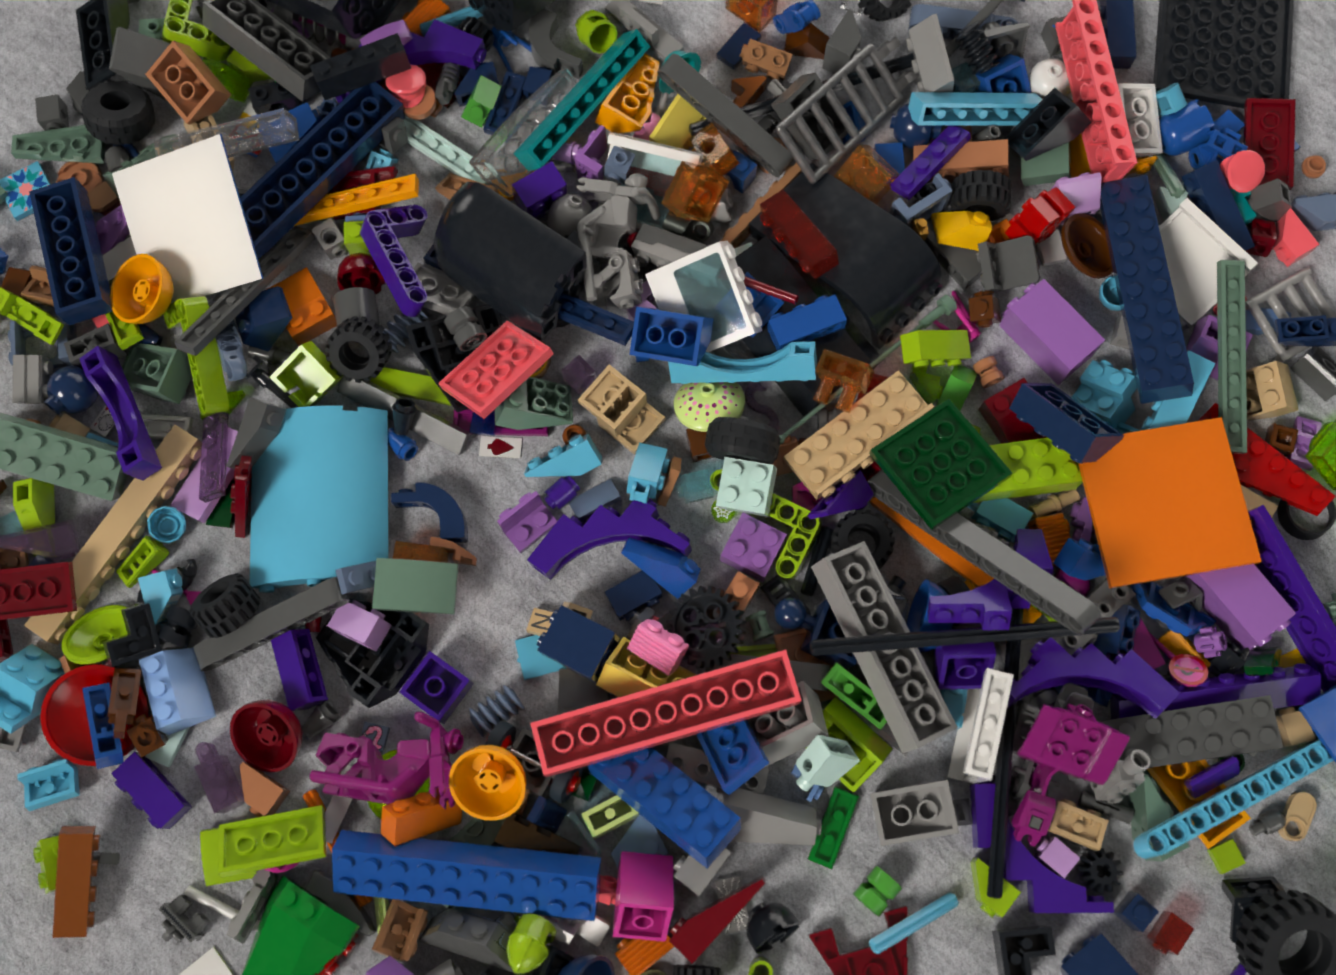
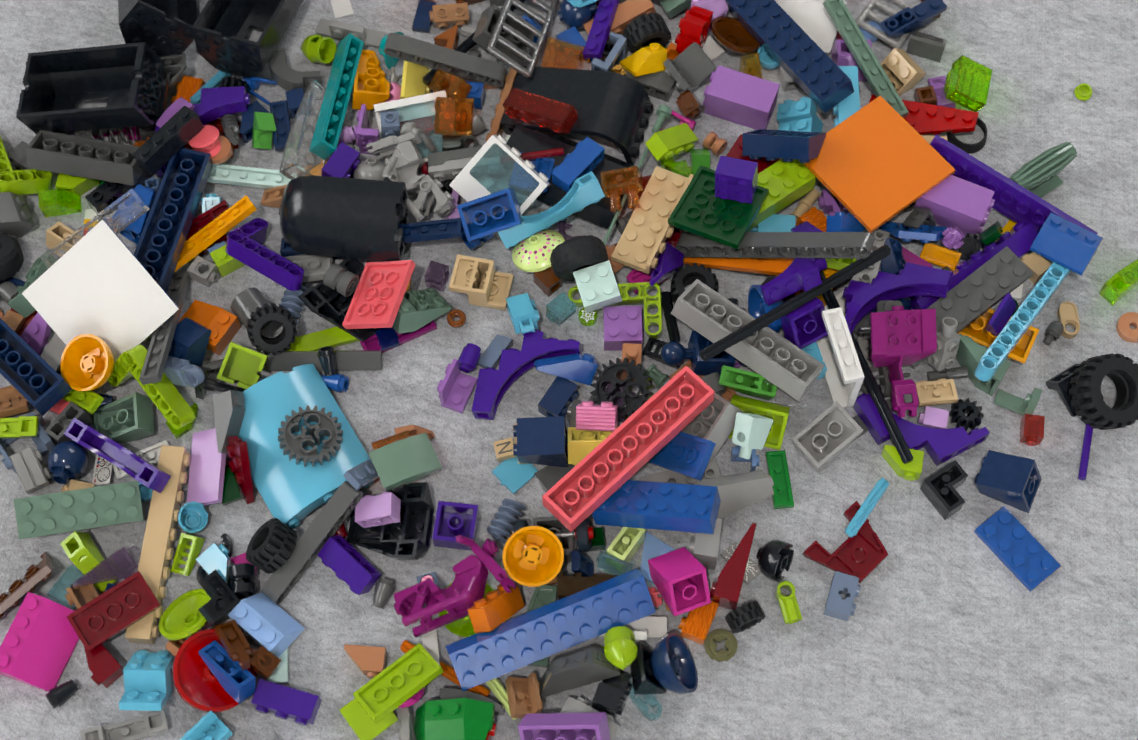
camera: 30 degrees left, 10 degrees down
nougat slope [145,41,231,125] -> none
clear purple brick [194,742,245,814] -> none
clear purple plate [199,412,229,503] -> none
dark red piece [230,700,302,772] -> none
dark red cylinder [337,253,385,295] -> none
dark grey bracket [377,117,408,154] -> none
dark blue arch [391,483,468,543] -> none
white sticker [479,436,522,458] -> none
medium azure slope [524,434,603,477] -> none
medium nougat tile [657,456,682,507] -> none
bright green wheel [853,866,902,917] -> none
dark blue brick [1114,892,1159,932] -> none
piece [1148,631,1208,687] -> none
lime tile [1207,839,1246,874] -> none
none -> dark grey gear [278,405,343,467]
none -> dark purple brick [715,156,758,204]
none -> clear yellow slope [739,53,762,79]
none -> sand green bracket [994,387,1042,418]

